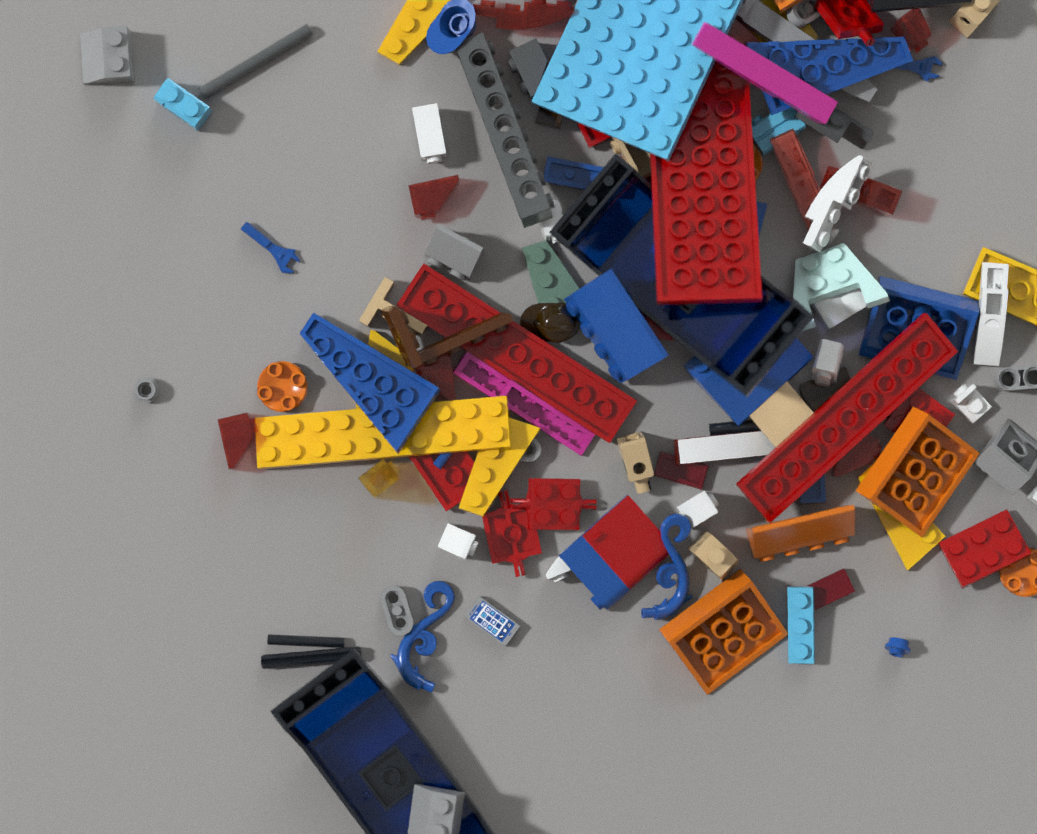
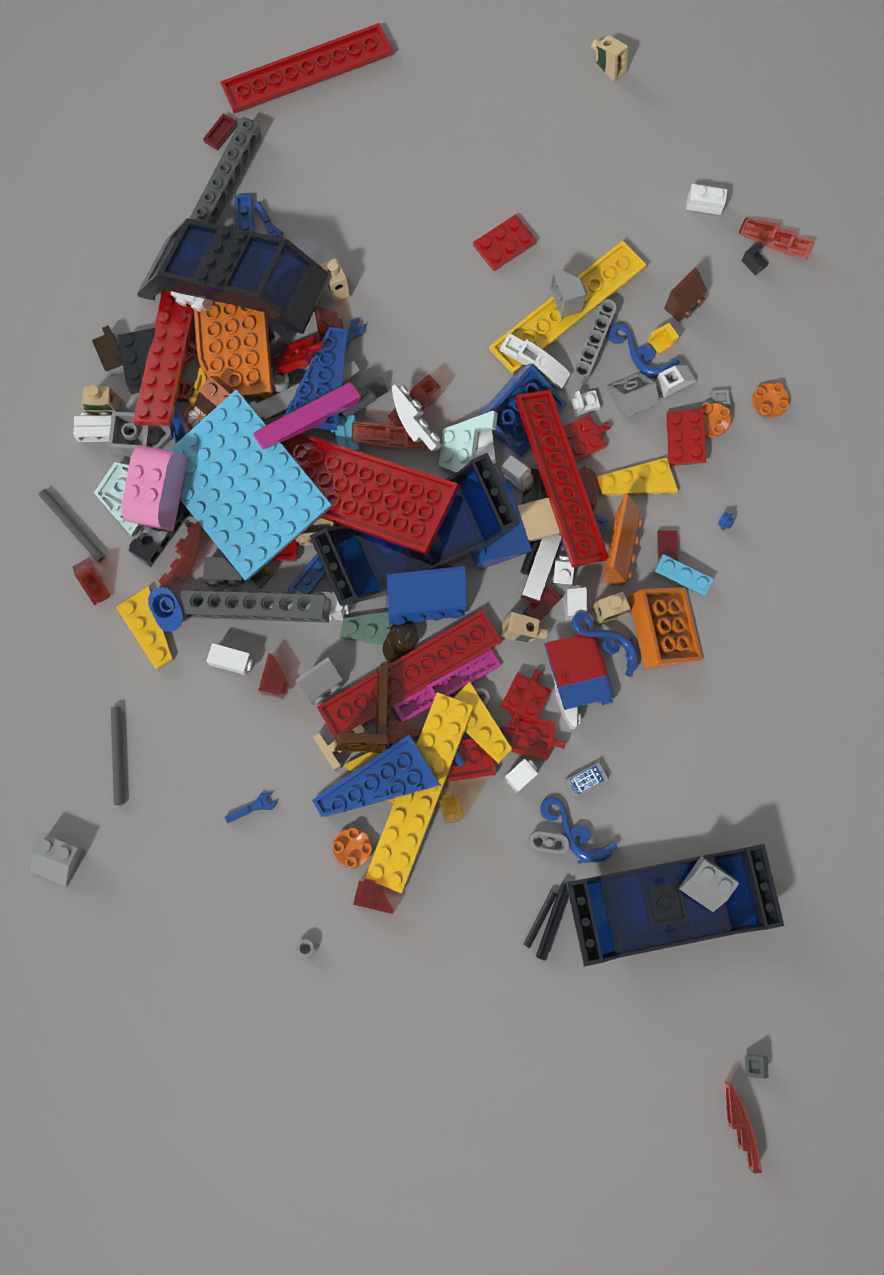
camera: 70 degrees left, 10 degrees down
medium azure brick [153,78,212,131] -> none
orange slope [856,407,980,537] -> none
none -> white bracket [553,554,574,585]

